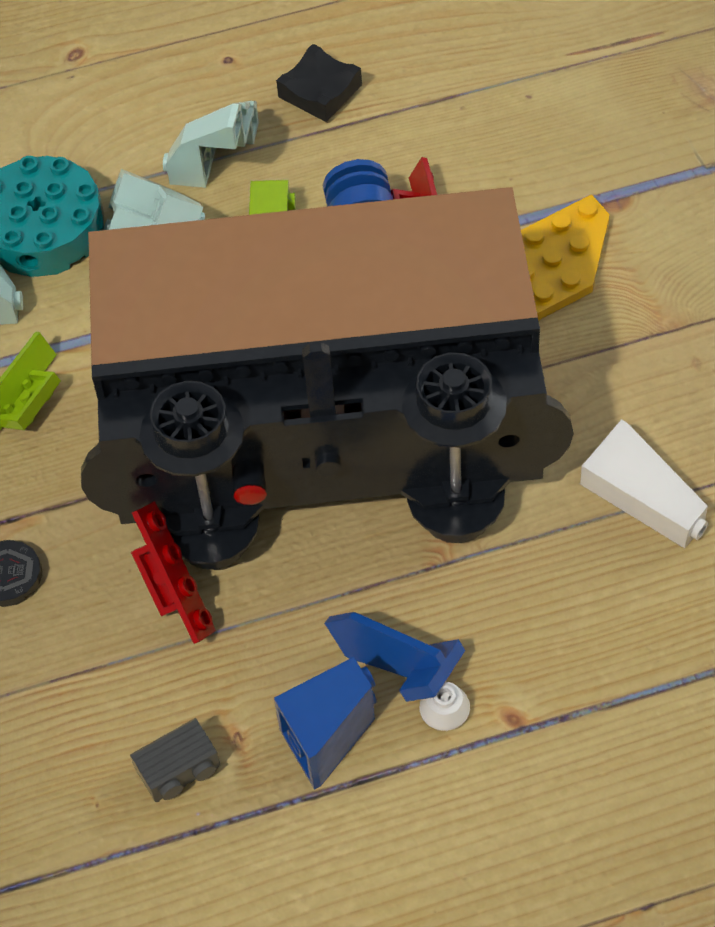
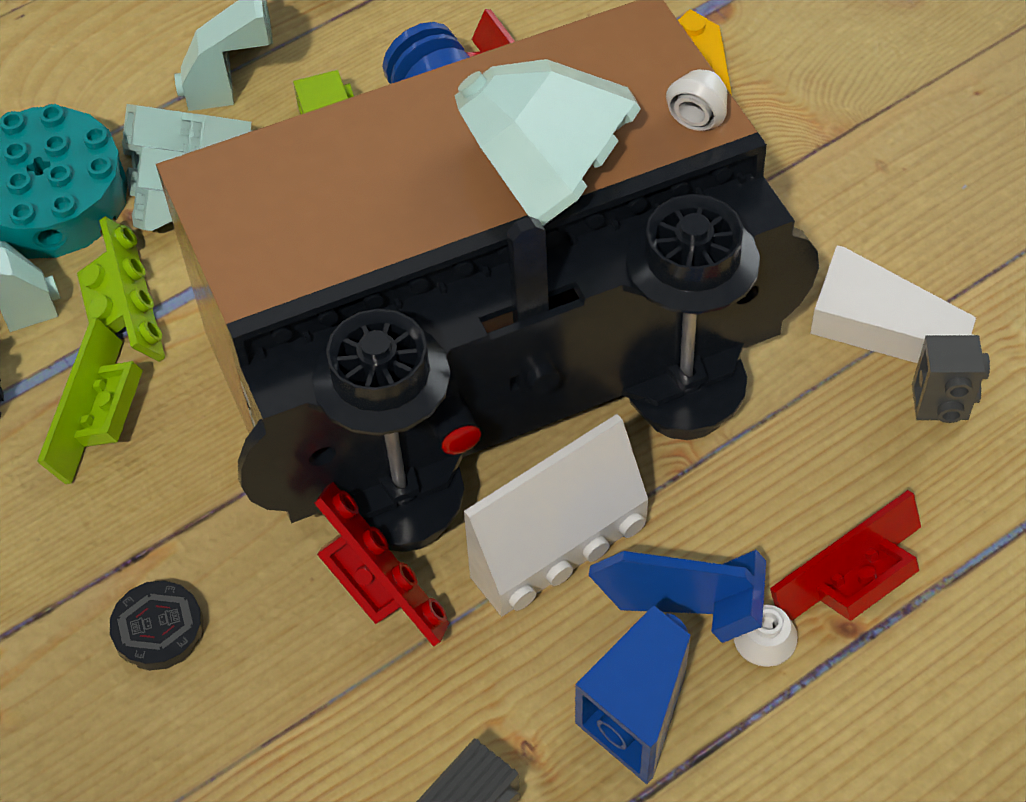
camera: 20 degrees left, 0 degrees up
none -> lime bracket [77,216,165,362]
none -> light aqua brick [454,59,641,226]
none -> white slope [464,414,648,617]
none -> white cone [666,69,728,131]
none -> red bracket [770,490,921,621]
none -> dark grey brick [912,335,990,423]

